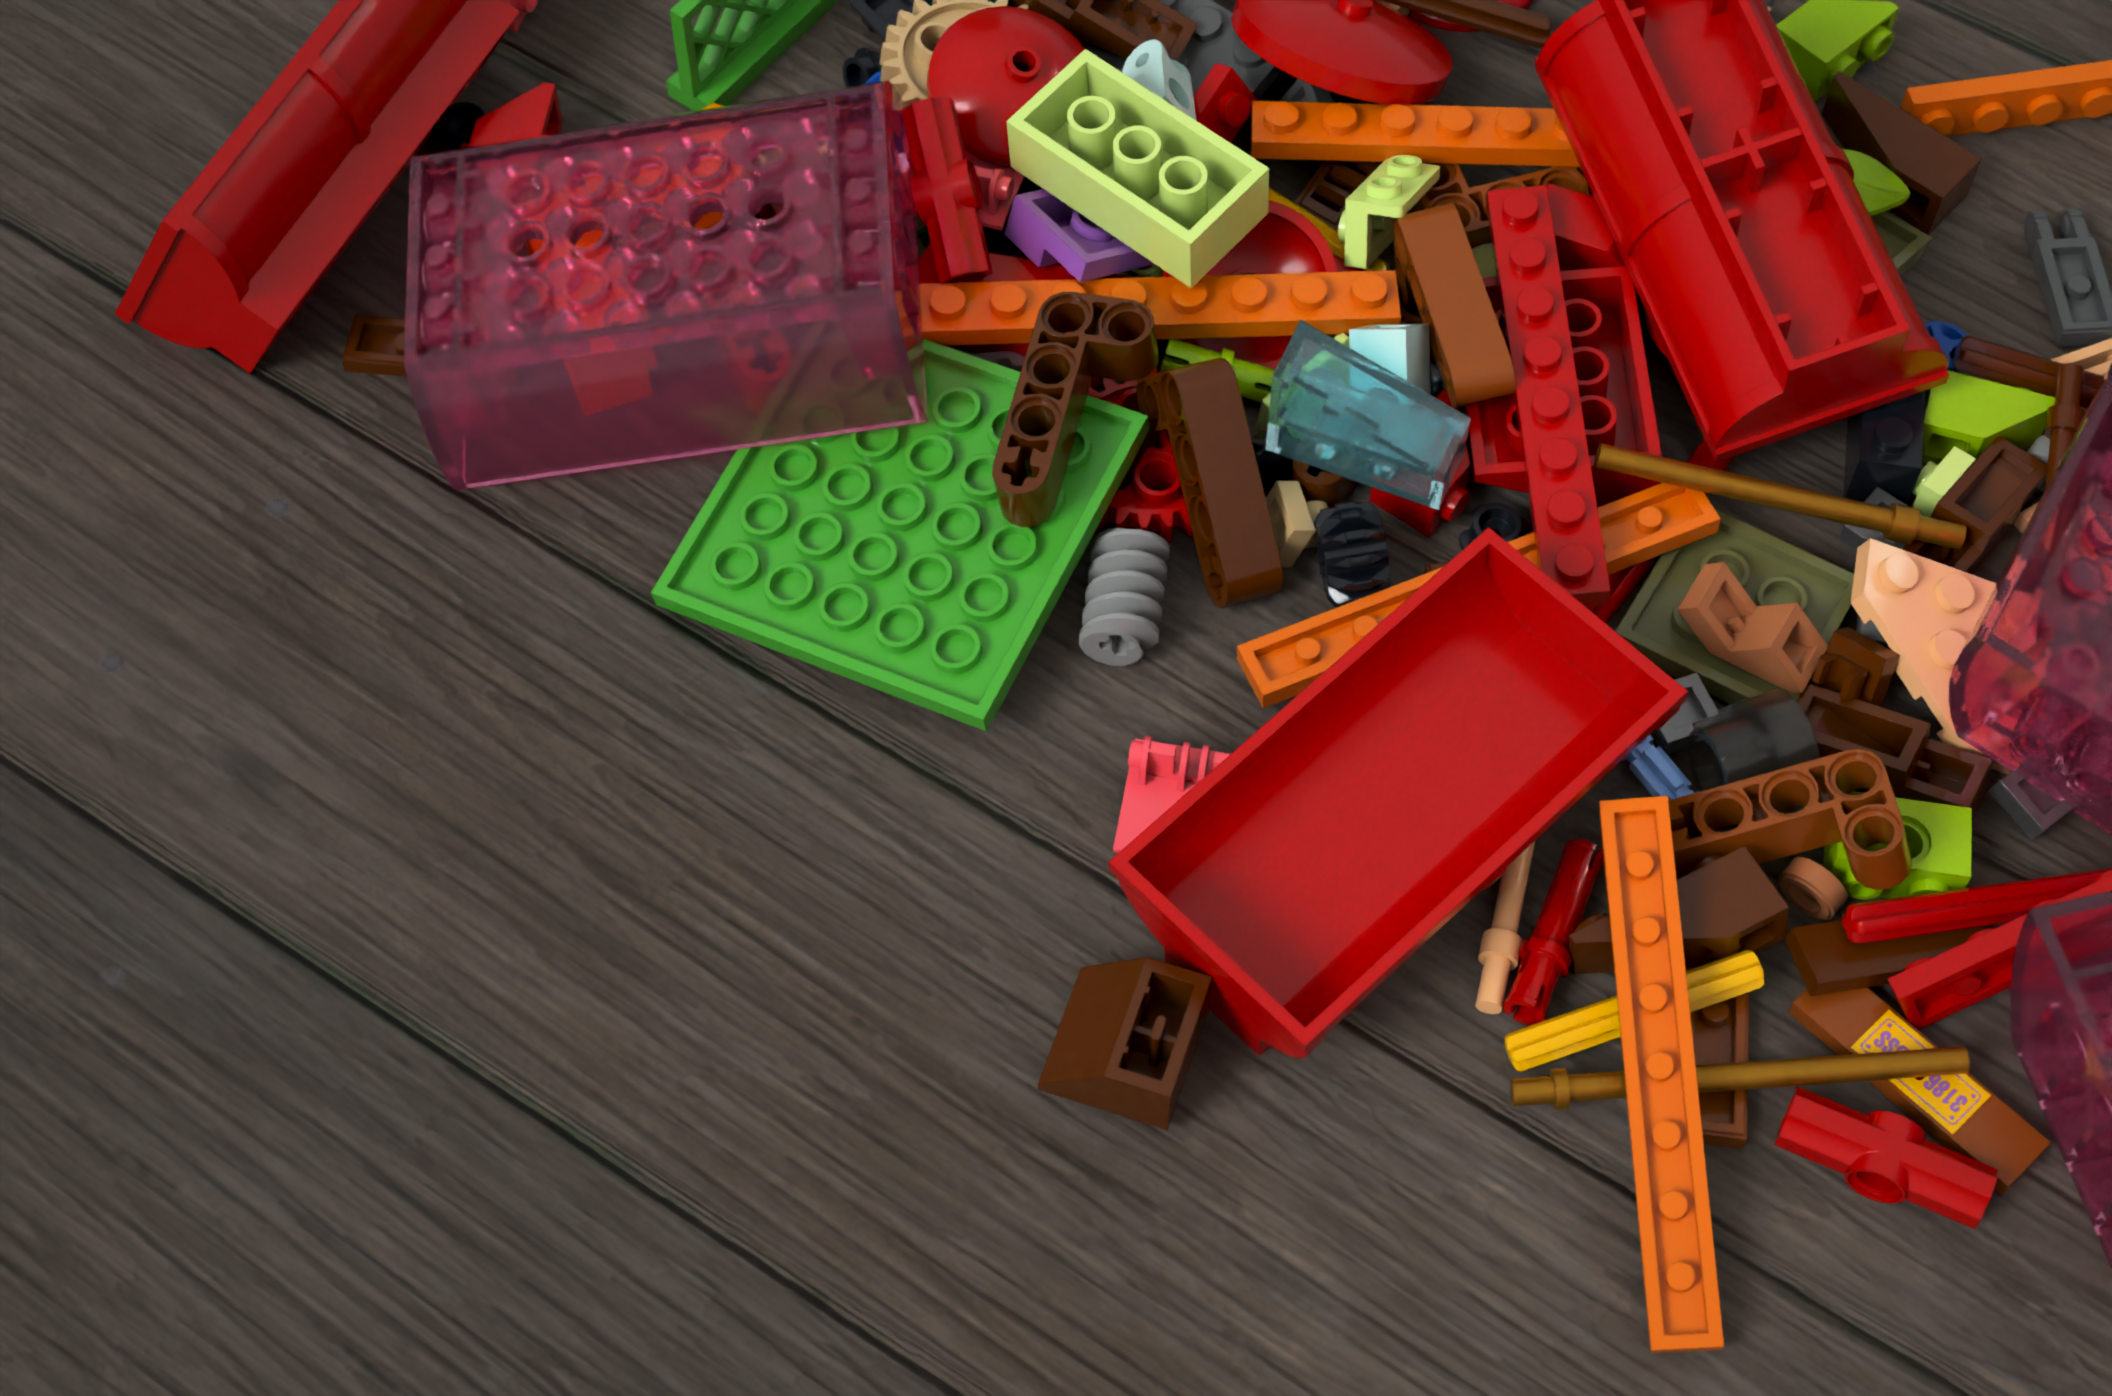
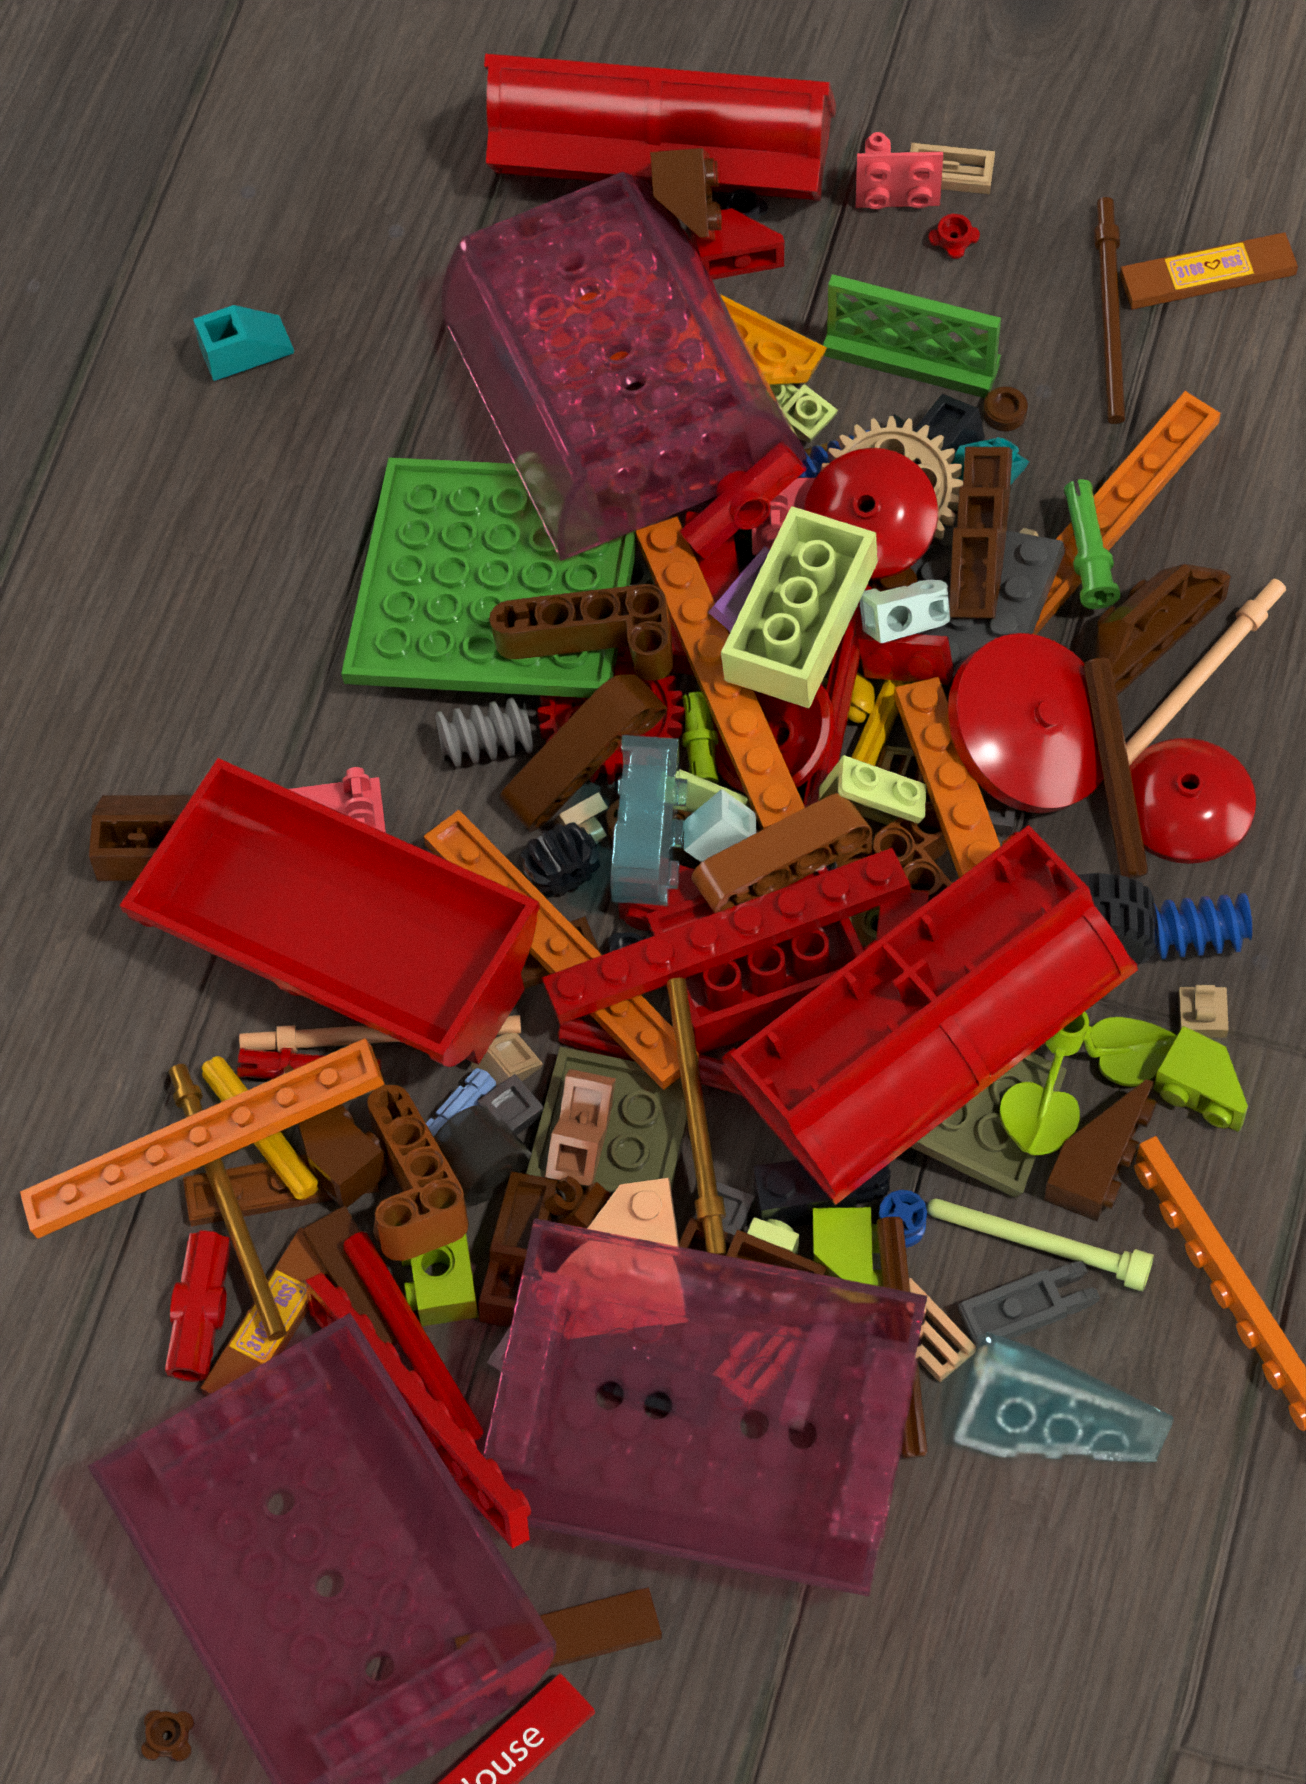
camera: 75 degrees right, 5 degrees up
none -> teal slope [193,305,294,381]
none -> reddish brown slope [650,148,722,241]
none -> yellowish green piece [926,1198,1154,1292]

